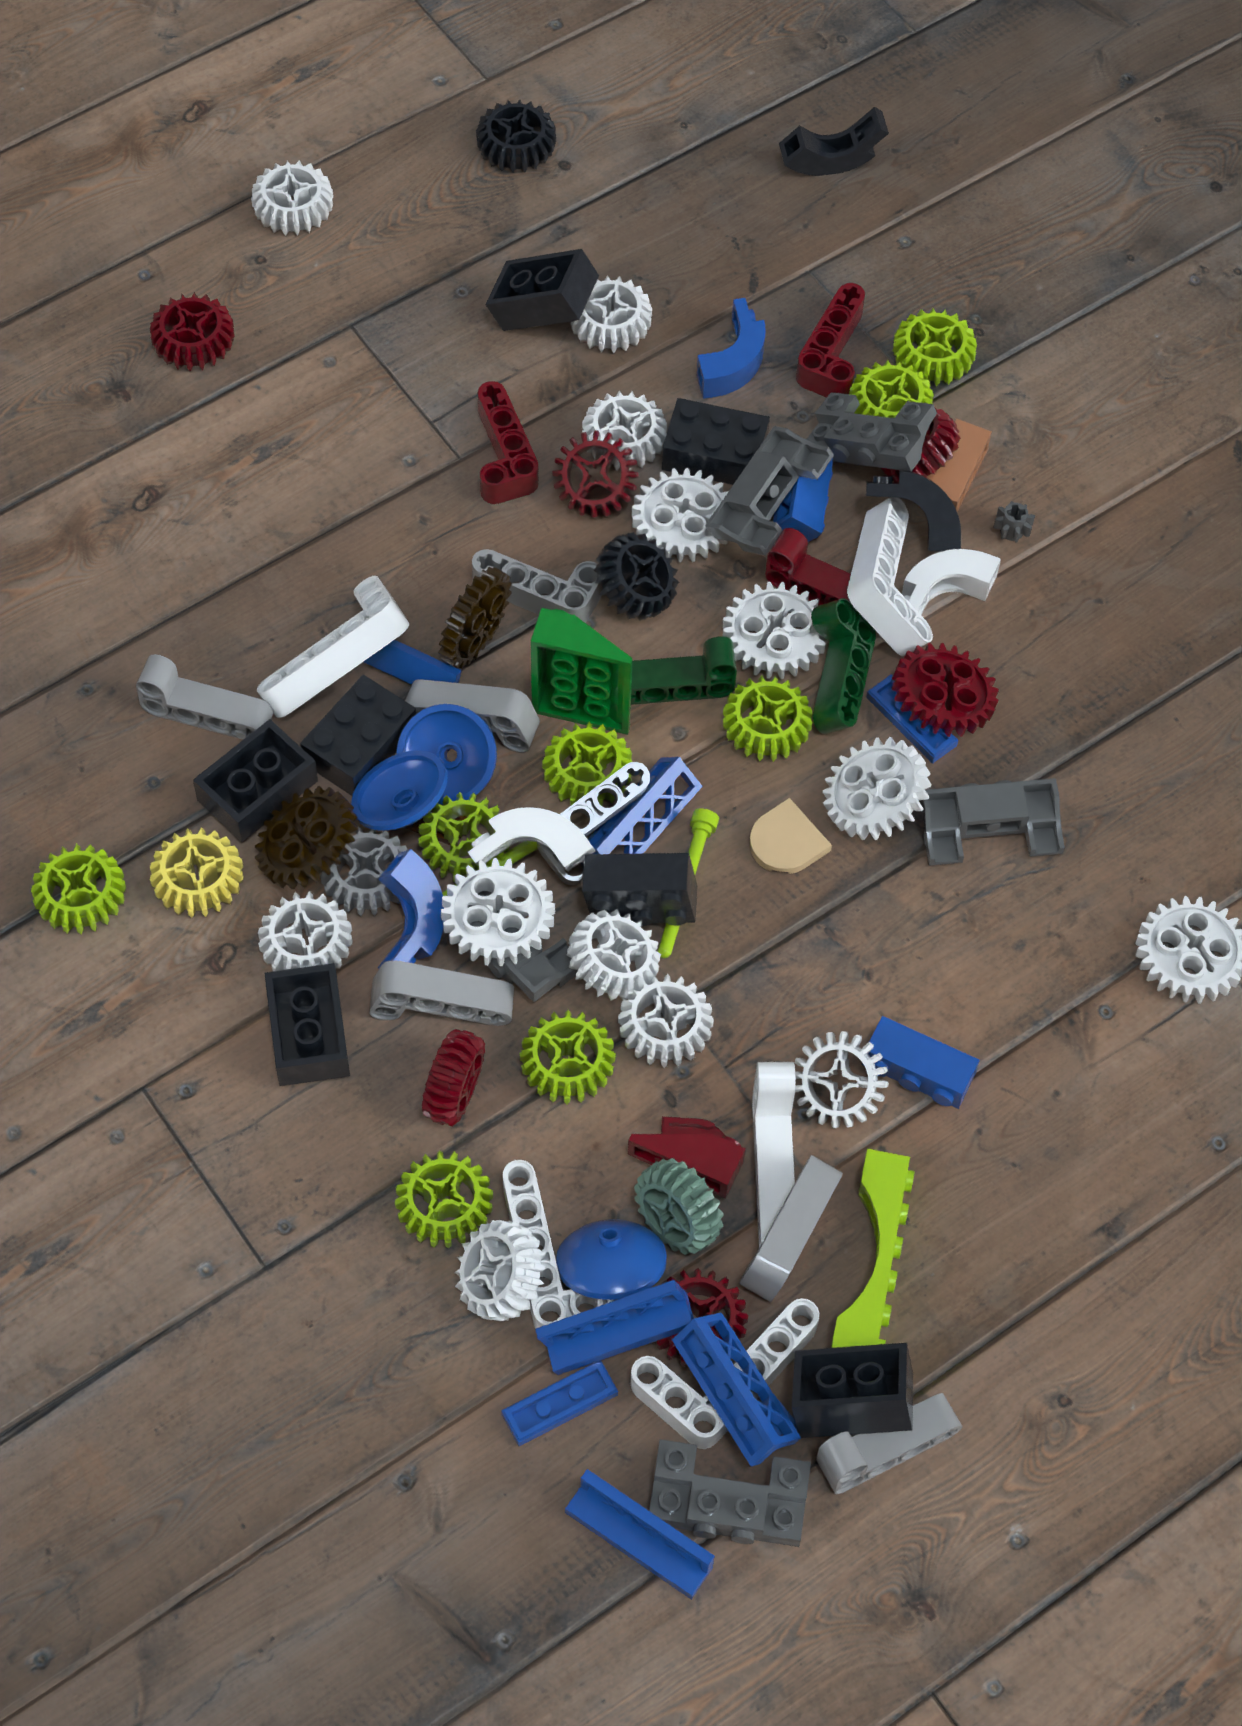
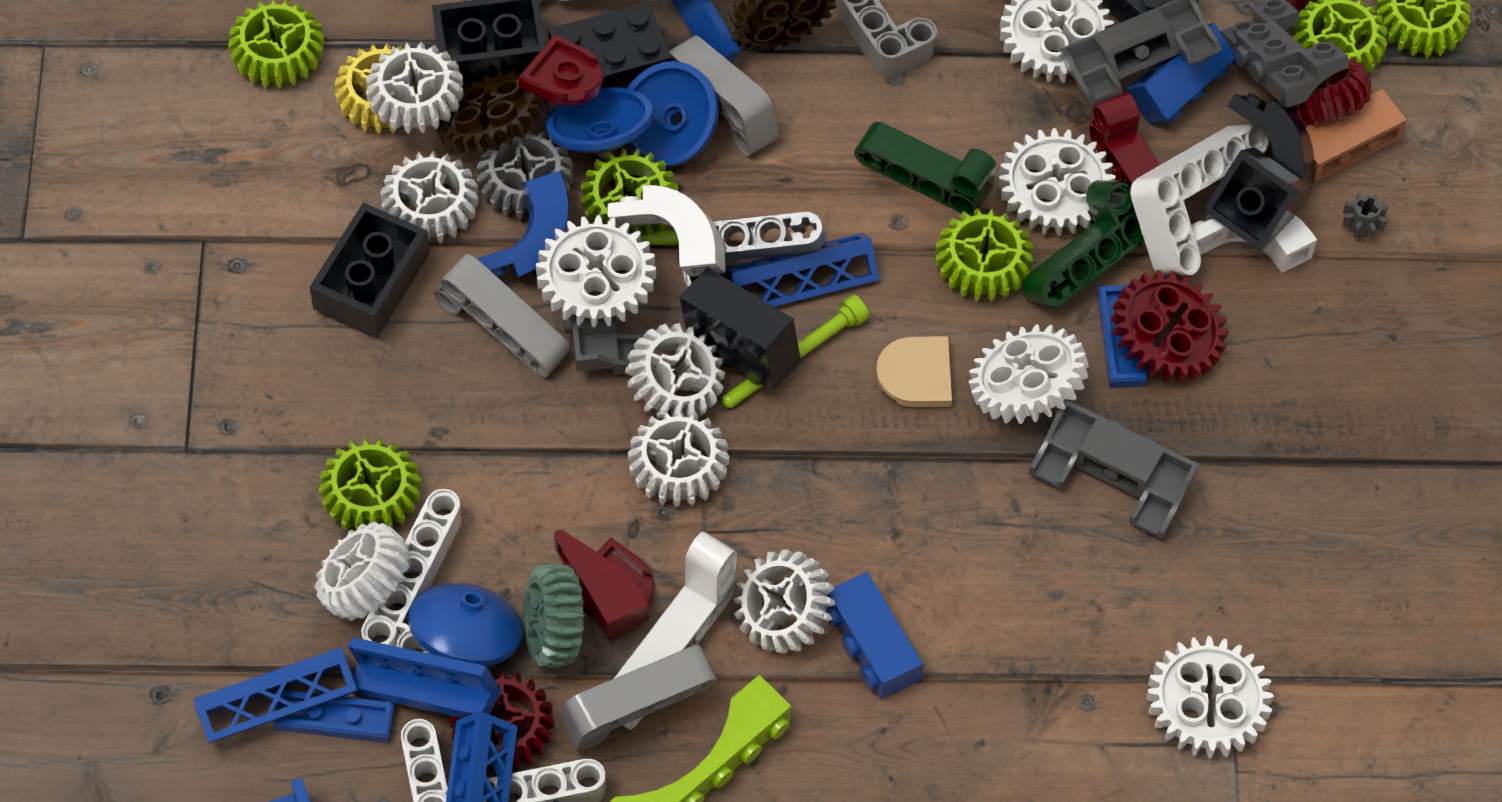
camera: 35 degrees right, 0 degrees up
dark red gear [422,1029,485,1126] -> none
lime gear [520,1010,616,1105] -> none
green slope [531,607,632,735] -> none
lime gear [542,721,632,806] -> none
black gear [594,532,680,621] -> none
none -> blue fence [193,647,357,744]
none -> white gear [366,41,463,134]
none -> dark red tile [518,35,604,106]
none -> black slope [1203,147,1312,251]

